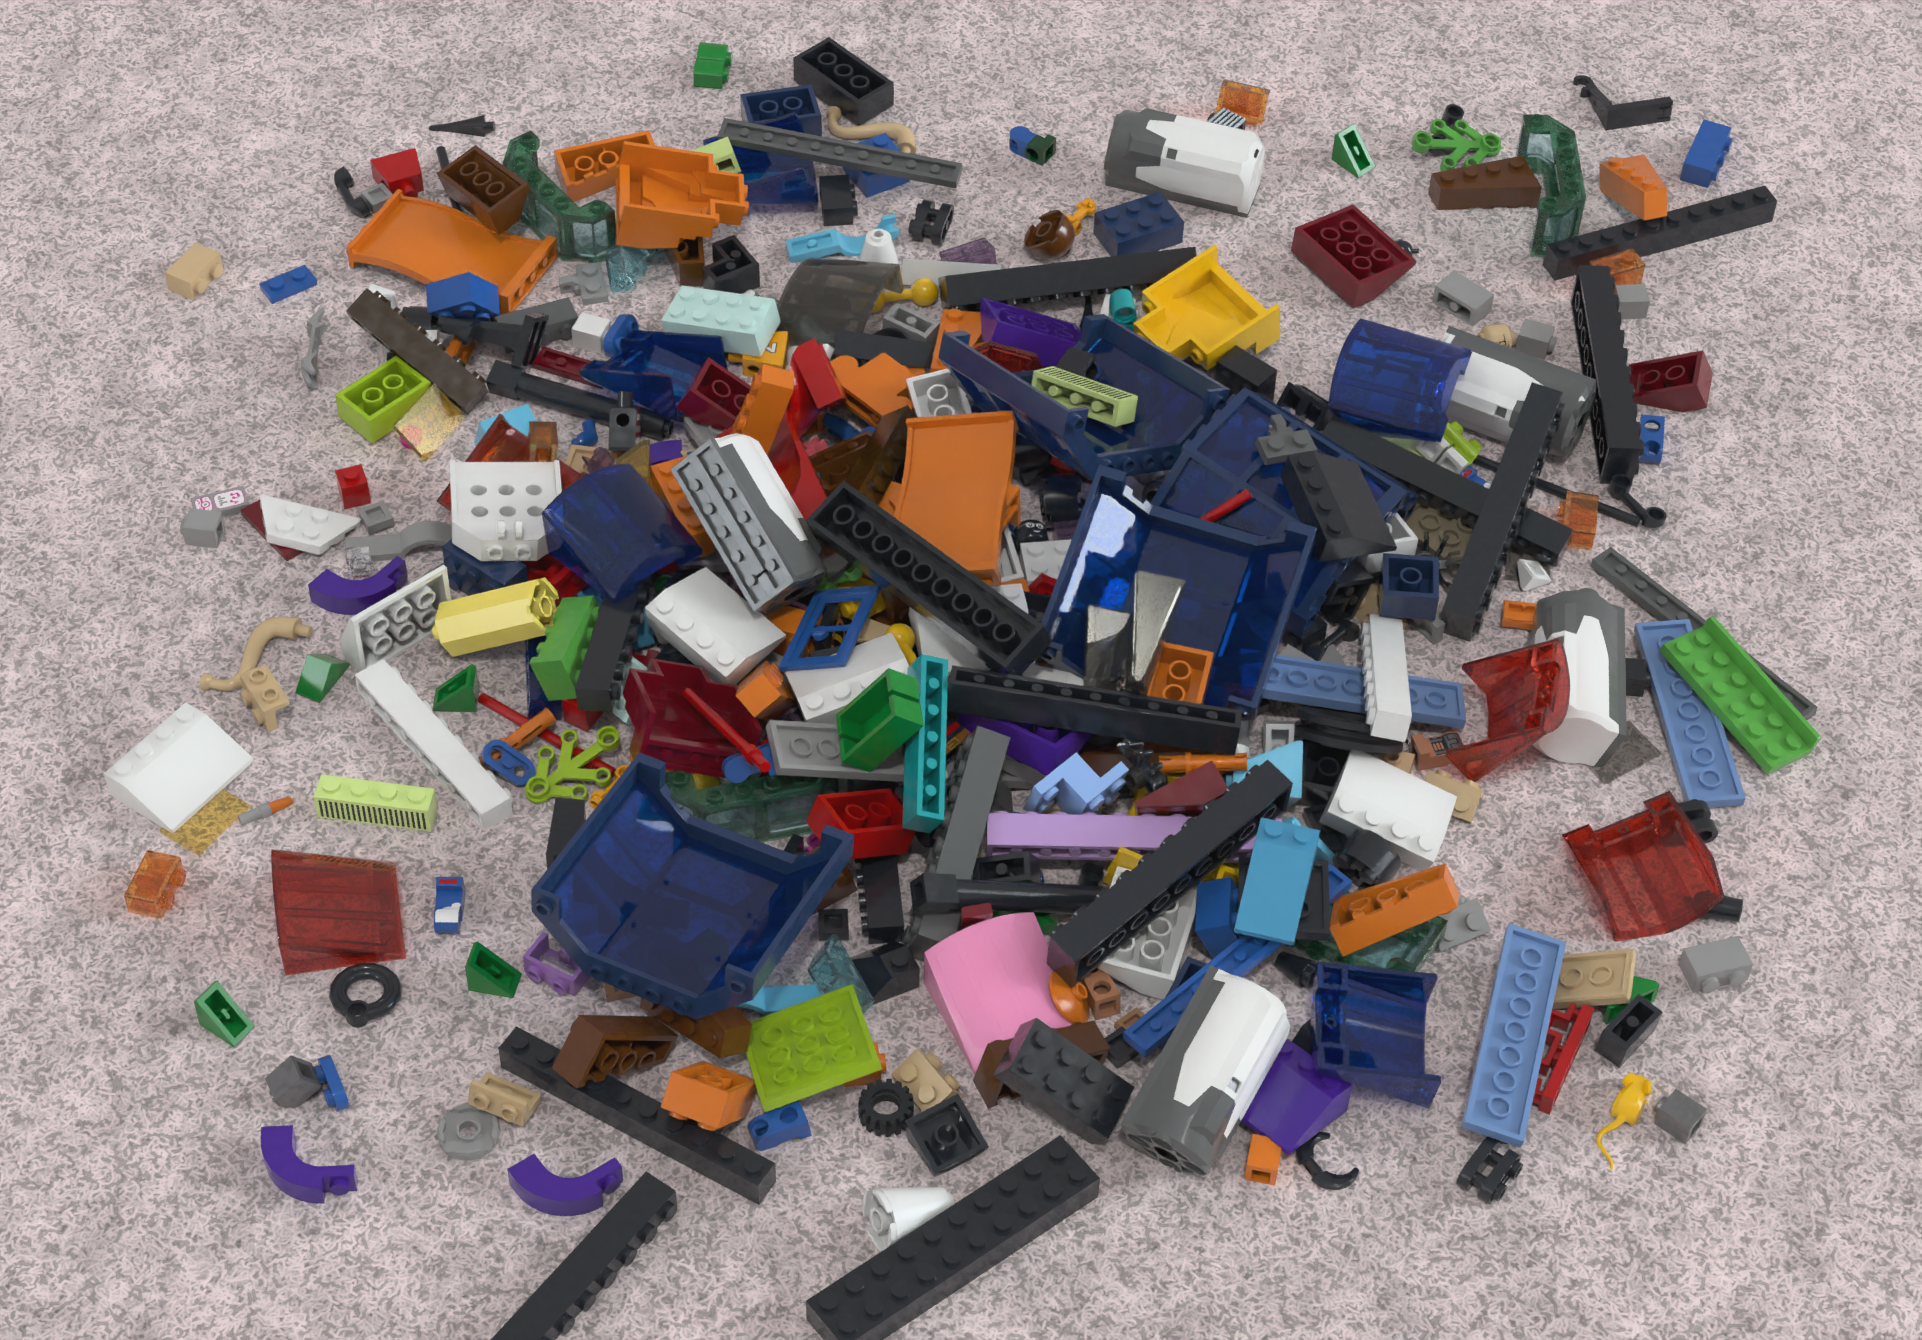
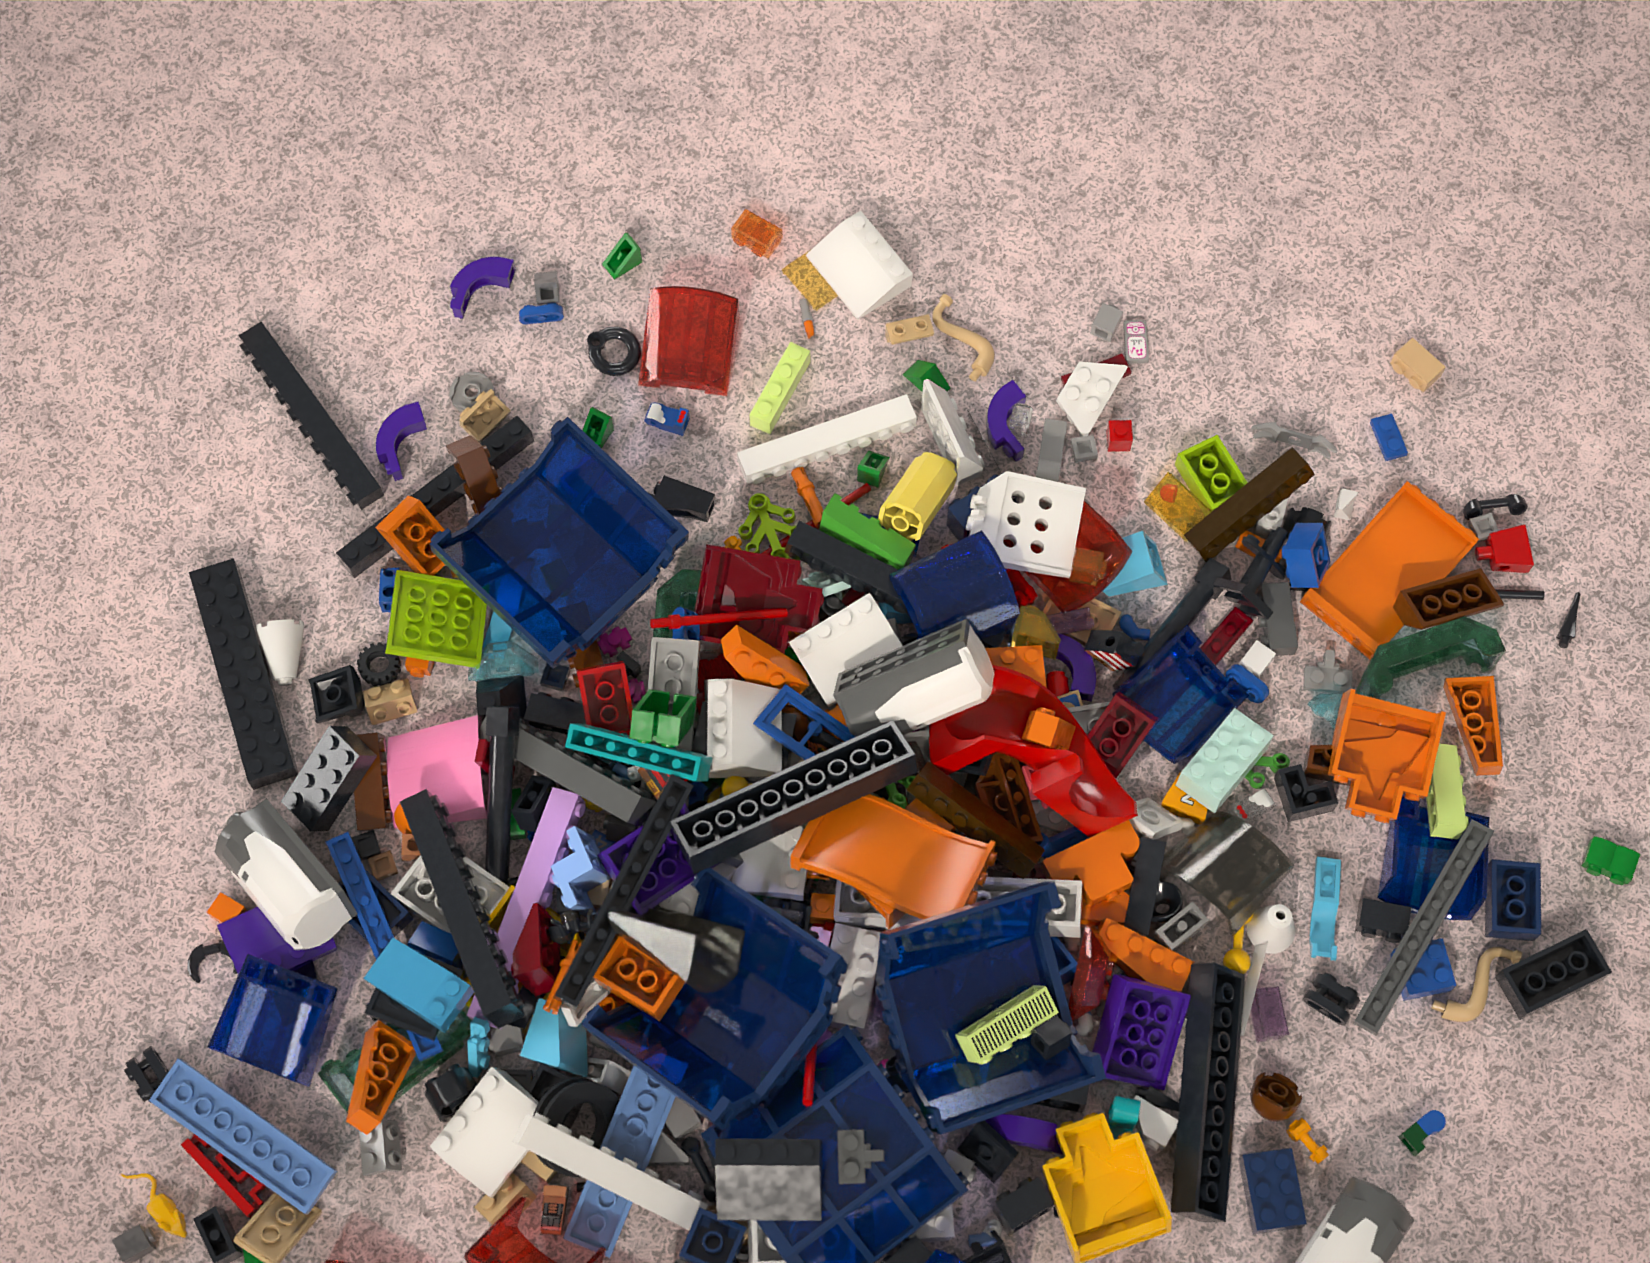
camera: 110 degrees right, 20 degrees up
blue plate [481,740,535,786] -> none

